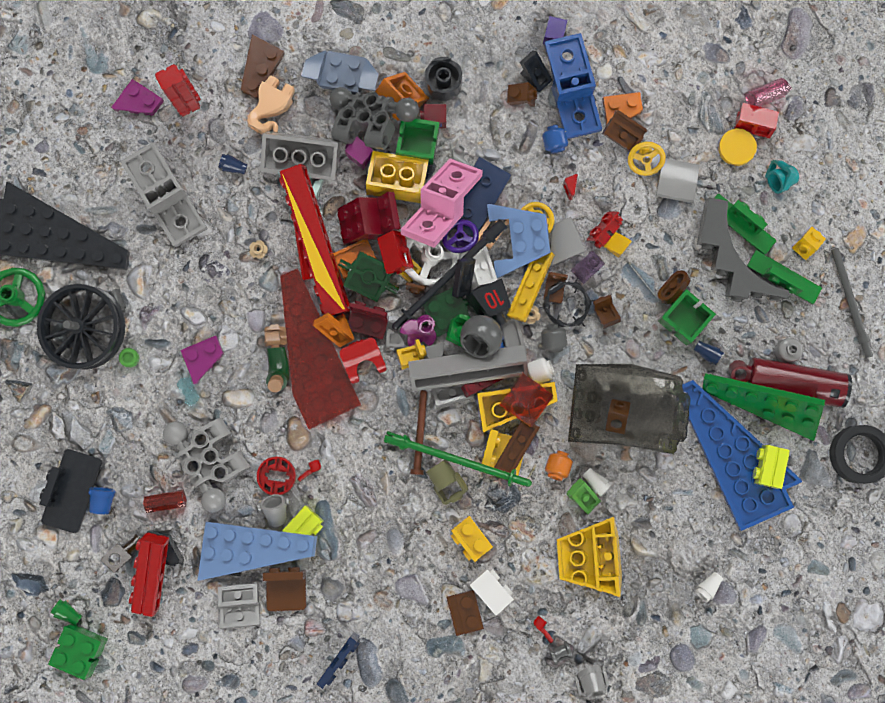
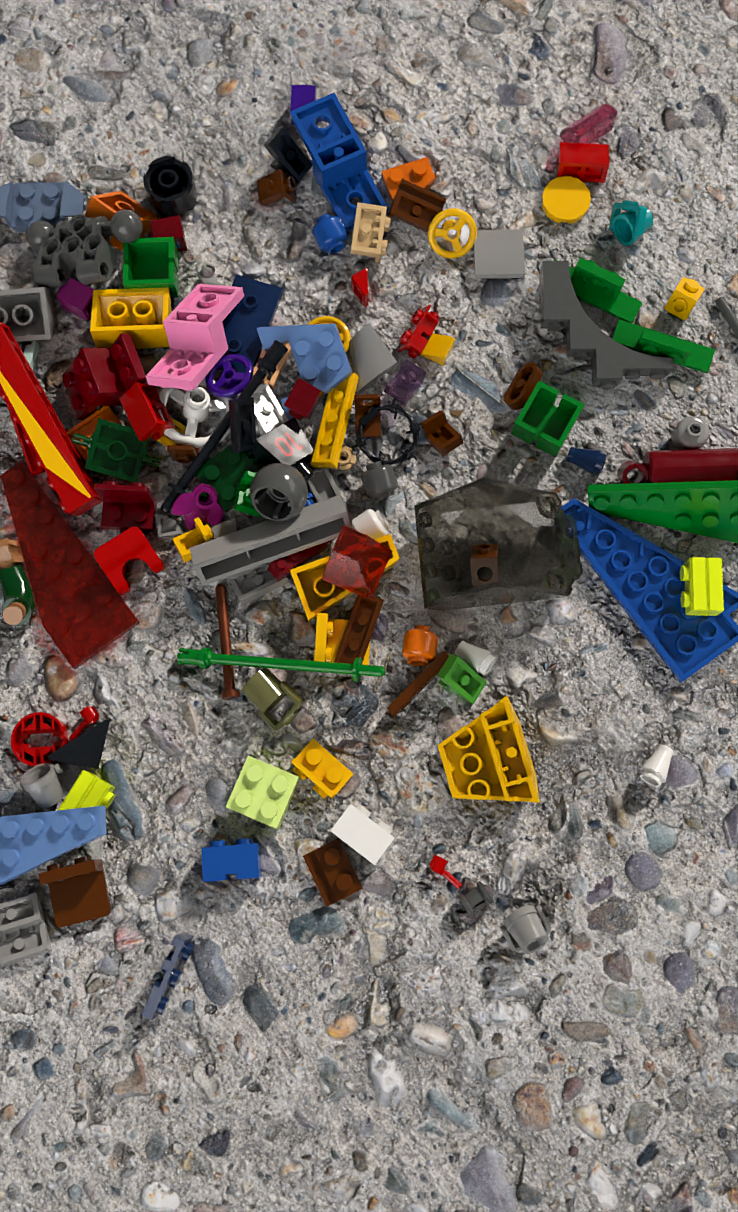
camera: 10 degrees left, 5 degrees down
orange slope [313,313,354,347] -> none
none -> black tile [47,719,110,769]
none -> blue brick [201,838,262,882]
none -> yellowish green brick [226,755,301,829]
none -> dark red brick [284,378,324,421]
none -> tan bracket [351,202,391,263]
none -> reddish brown tile [387,651,449,718]

